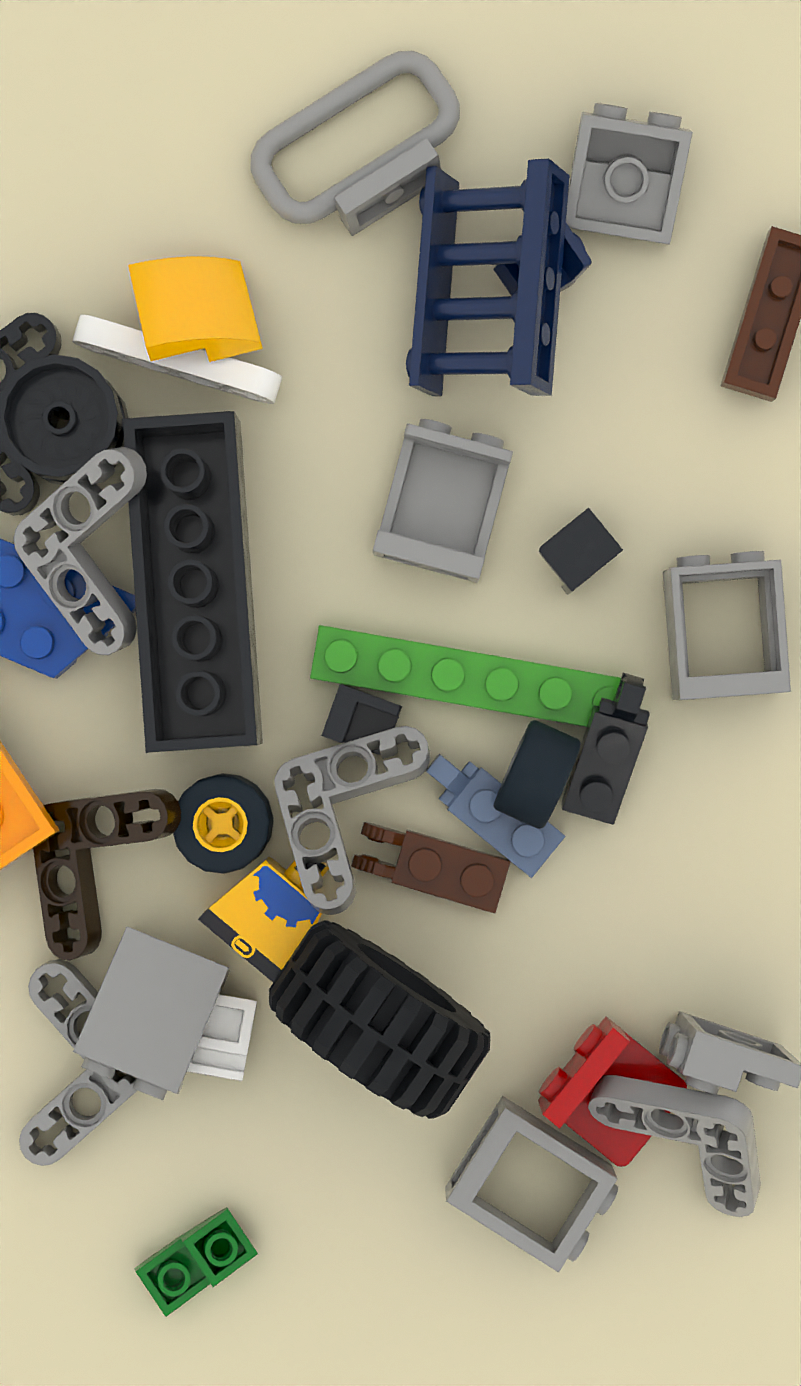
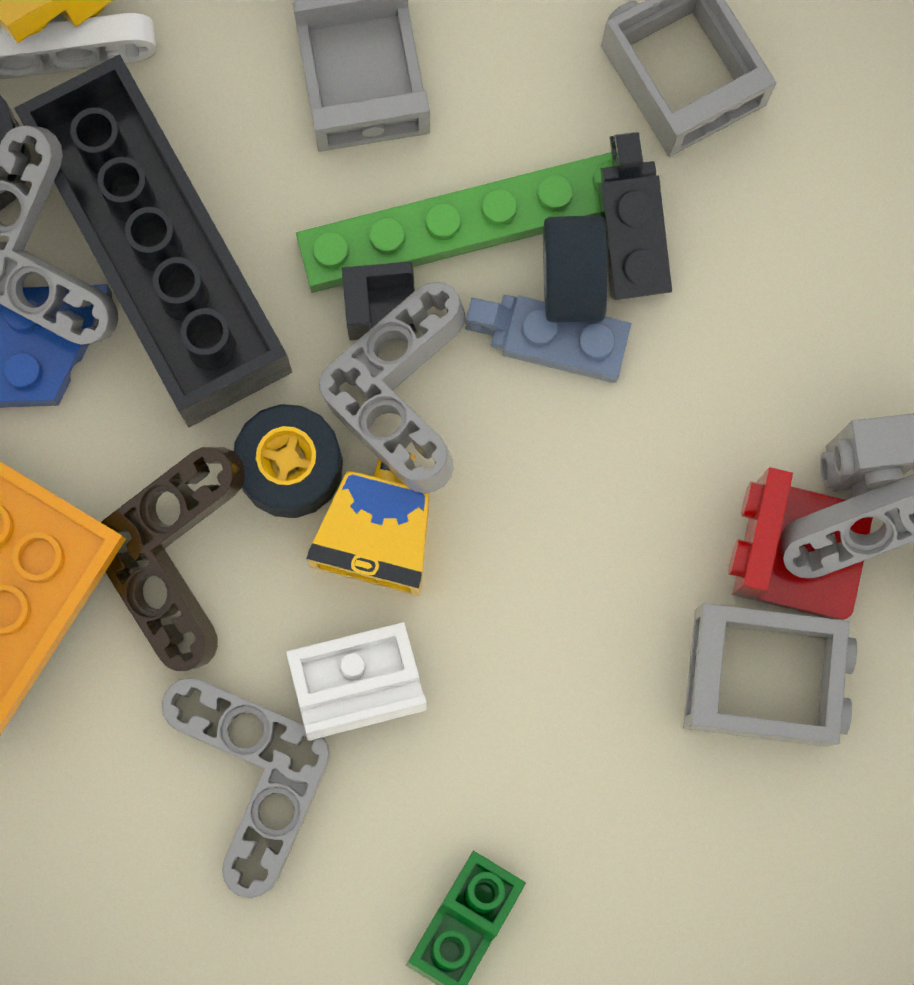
camera: 30 degrees left, 10 degrees down
light grey panel [73,927,230,1100] -> none
black tyre [269,920,490,1119] -> none
reddish brown hinge [351,822,511,914] -> none
black panel [539,507,623,595] -> none

